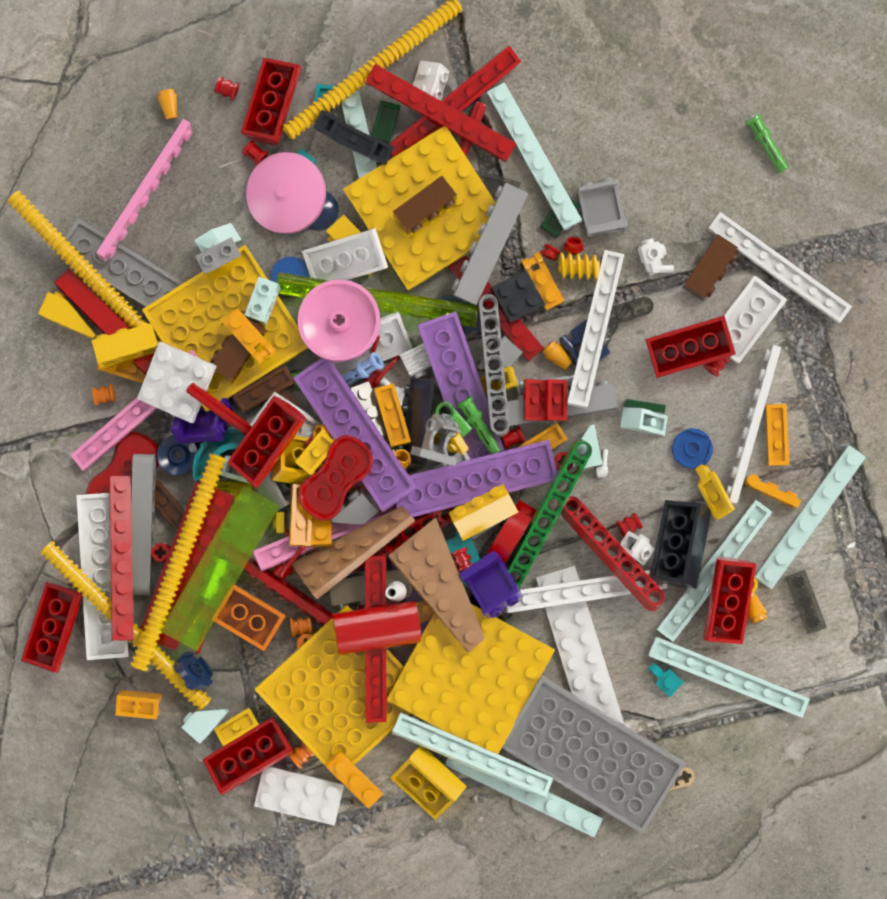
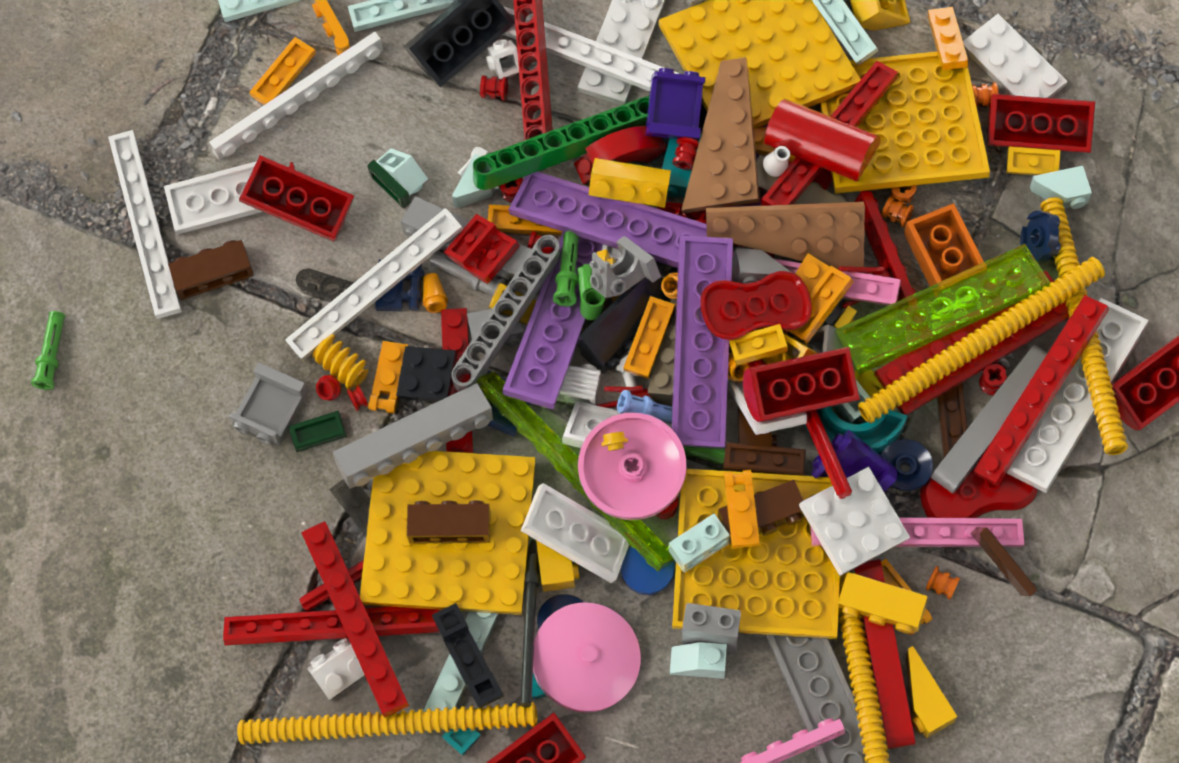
camera: 140 degrees left, 15 degrees down
light orange hinge [115,690,162,720] -> none
red bush [242,140,269,166] -> none
dark green tile [371,100,400,144] -> none
light aqua plate [487,82,582,231] -> none
white piece [638,238,674,276] -> none
blue tile [672,428,713,469] -> none
yellow hinge [696,464,735,520] -> none
none -> pearl dark grey bar [520,554,540,707]
none -> yellow plate [601,432,628,451]
none -> reddish brown tile [970,527,1037,596]

